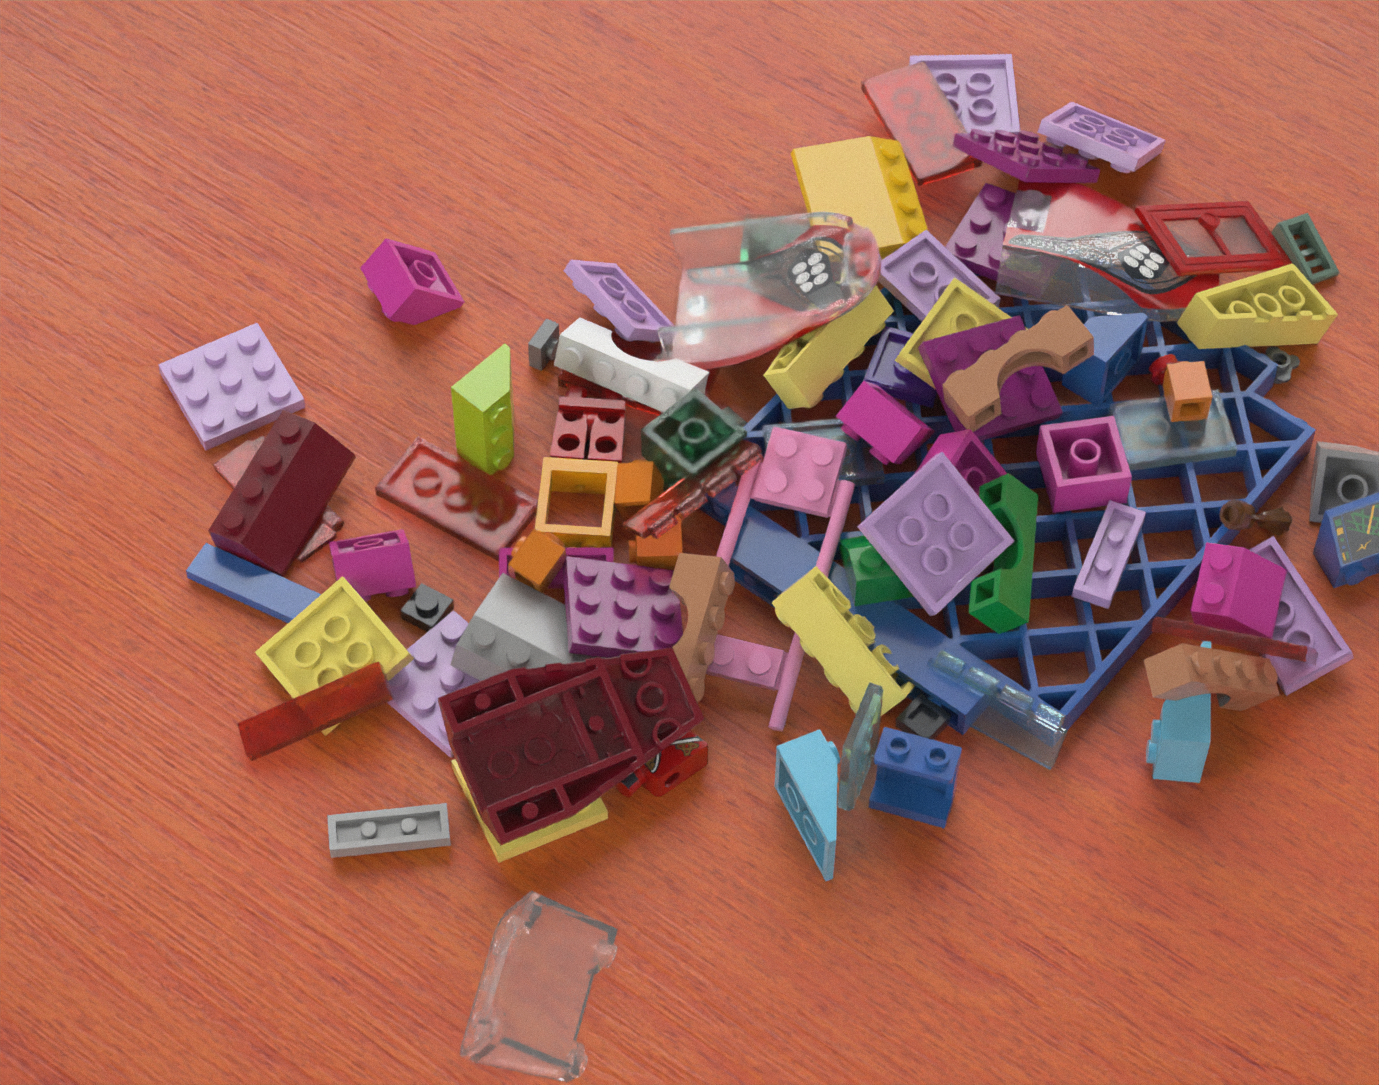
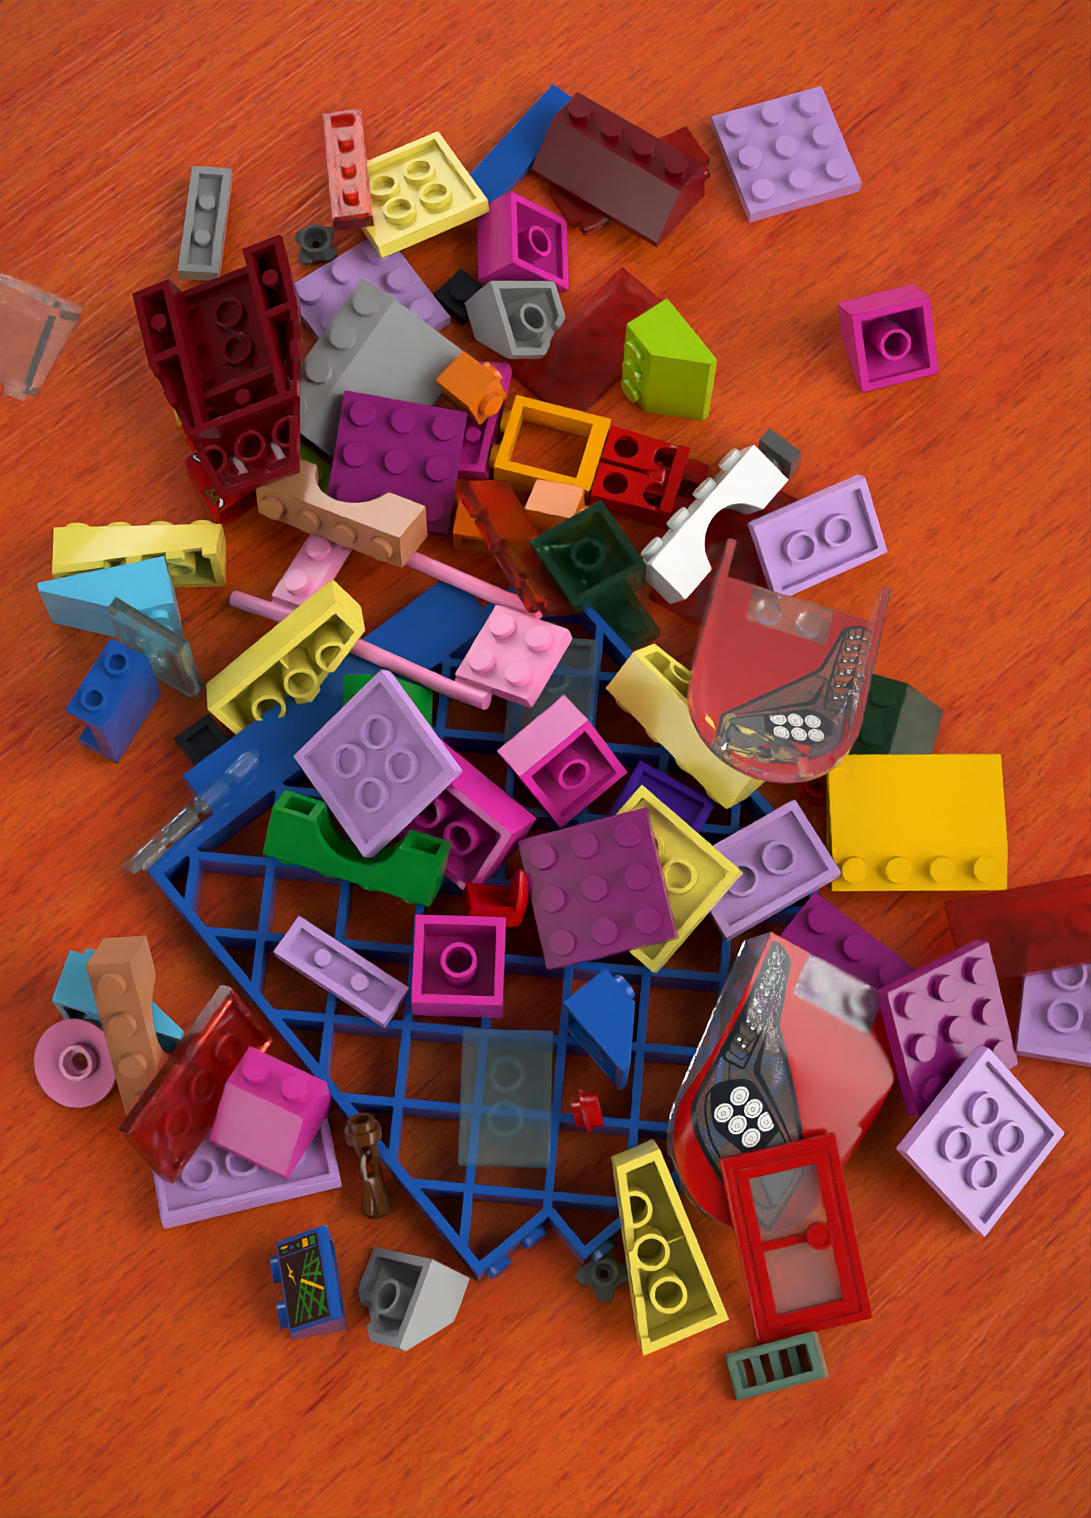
camera: 100 degrees right, 15 degrees up
nougat arch [942,305,1094,432] -> none
orange brick [1163,361,1212,422] -> none
none -> bright pink dish [34,1018,116,1108]
none -> light yellow wedge [52,520,226,588]
none -> dark grey plate [295,224,337,265]
none -> red plate [462,869,529,927]
none -> light grey slope [465,281,566,359]

